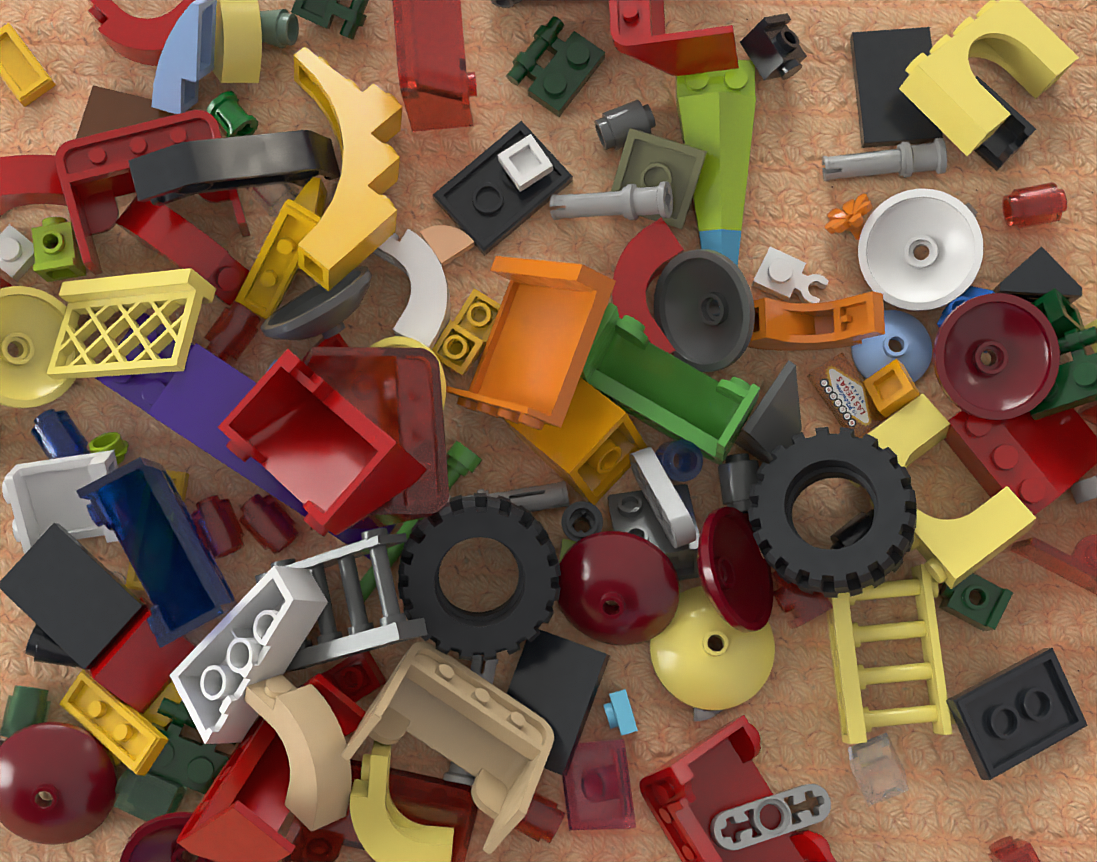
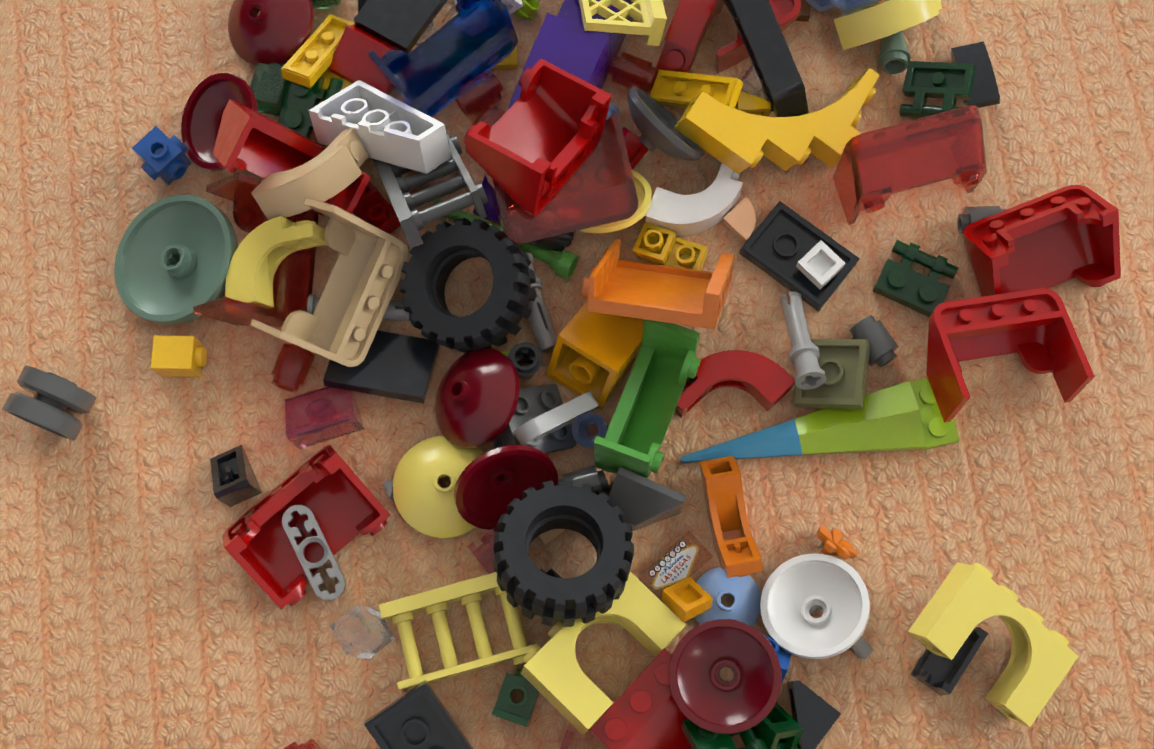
camera: 80 degrees right, 5 degrees down
green bush [206,91,259,137] -> none
medium azure plate [603,689,638,736] -> none
dark grey dish [654,249,755,372] -> none
black brick [740,13,807,80] -> none
white plate [752,247,829,303] -> none
light grey pin [822,138,947,182] -> none
black tile [850,27,943,148] -> none
clear red brick [1002,182,1067,229] -> none

